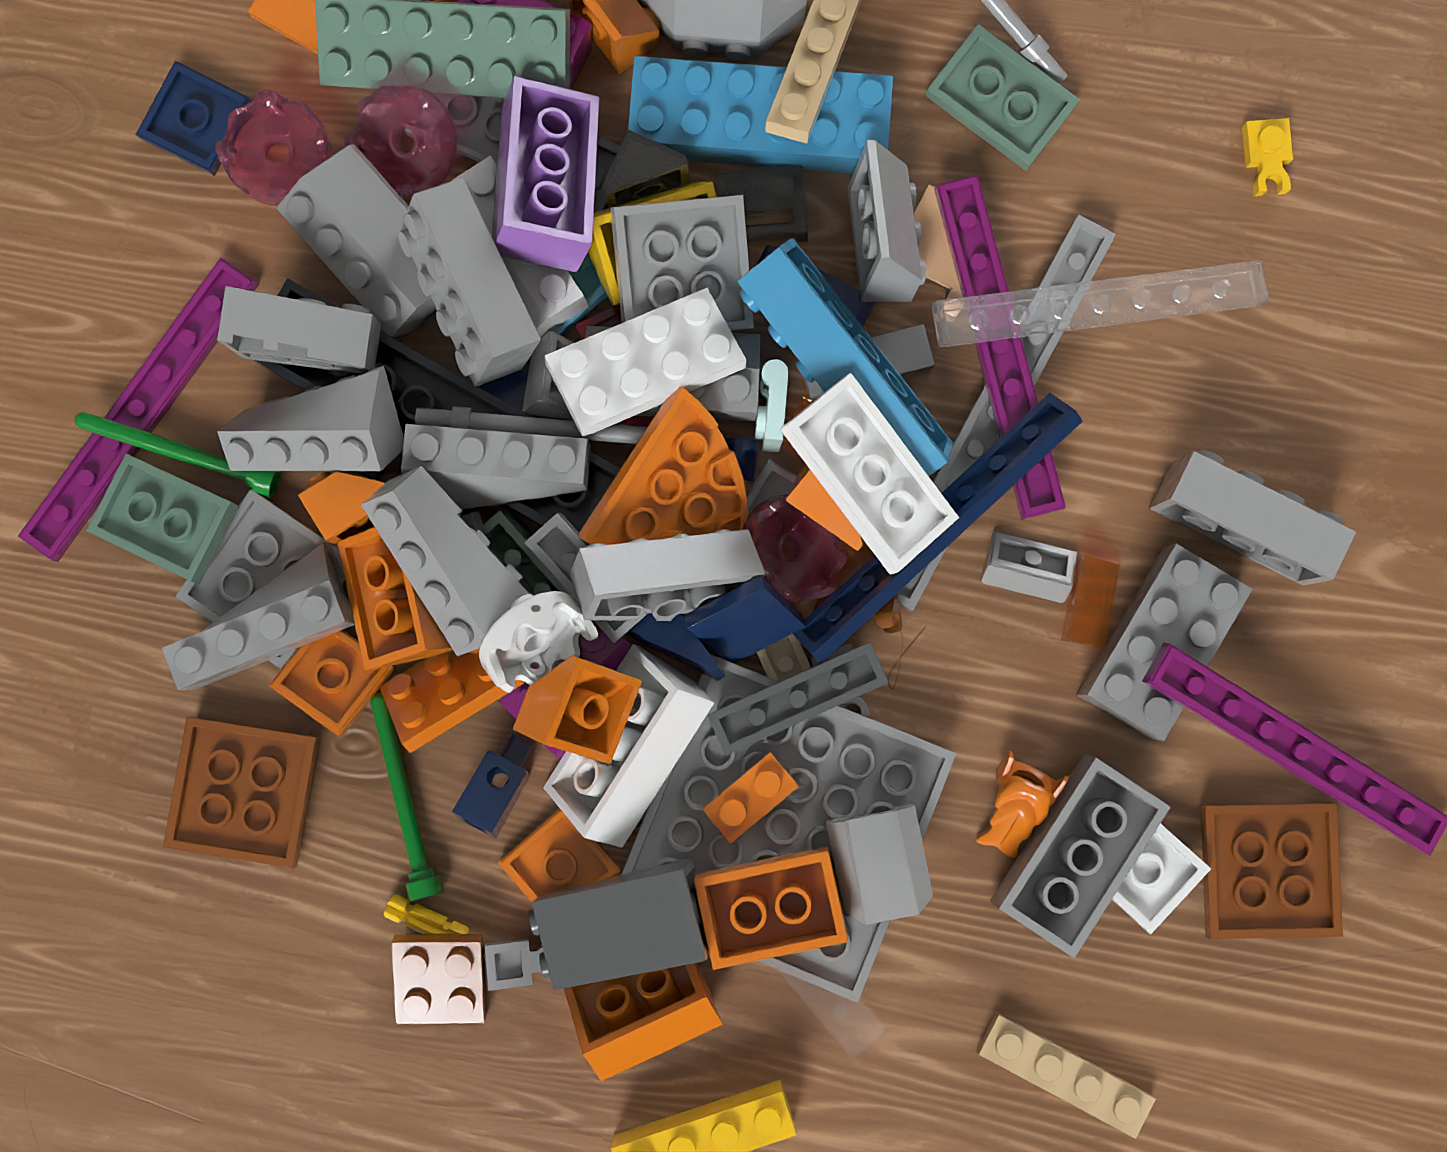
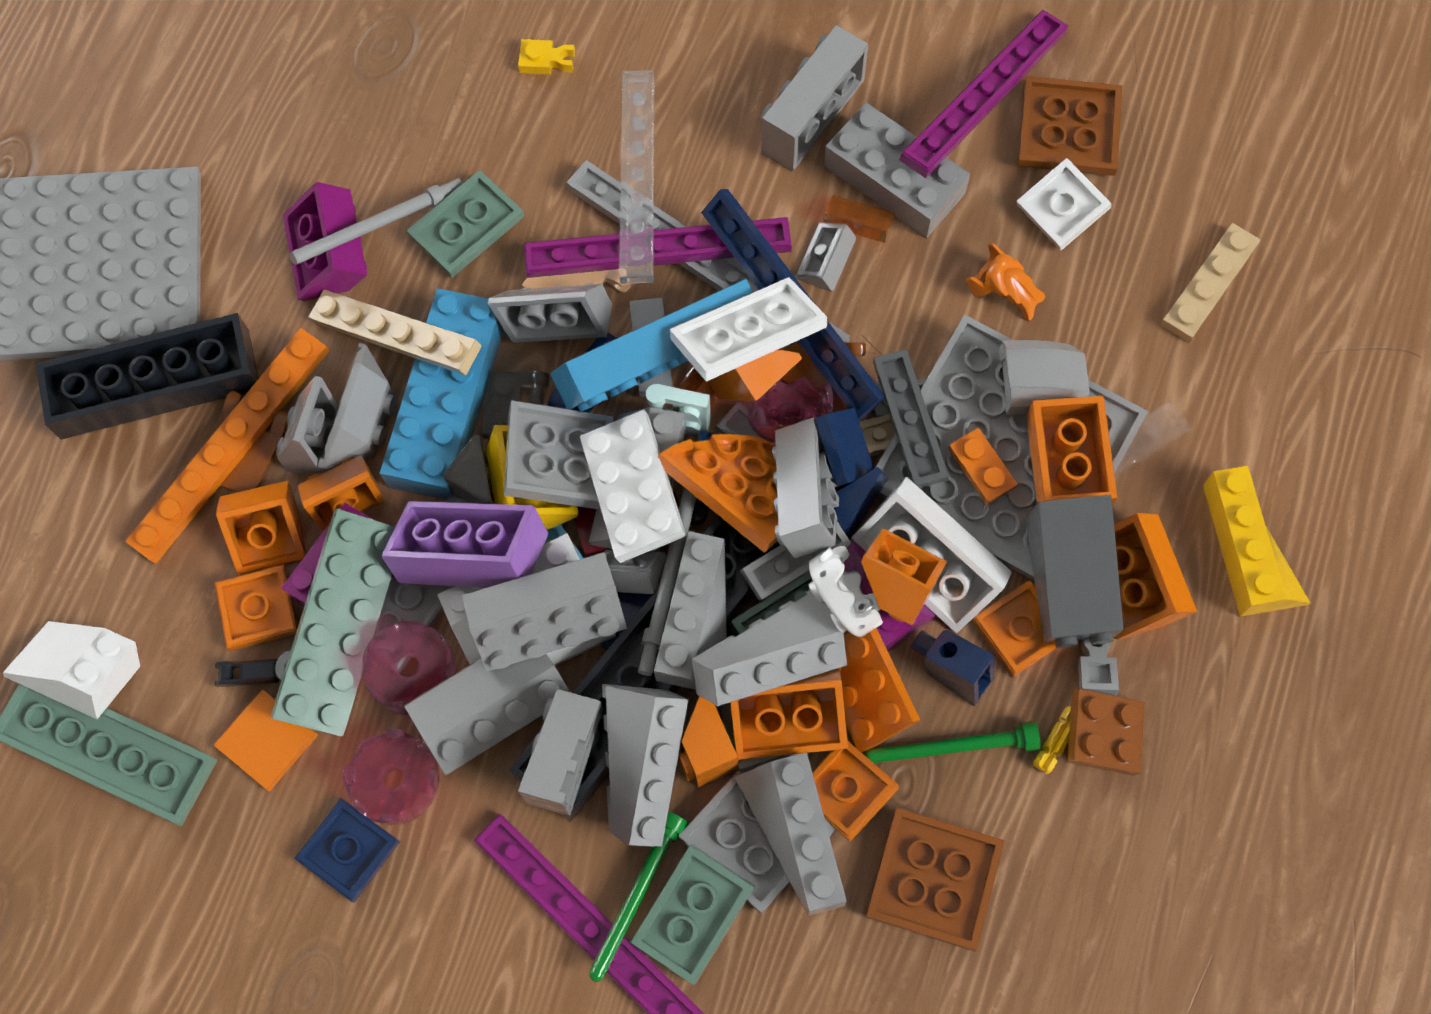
camera: 80 degrees left, 15 degrees down
light grey slope [990,755,1171,958] -> none

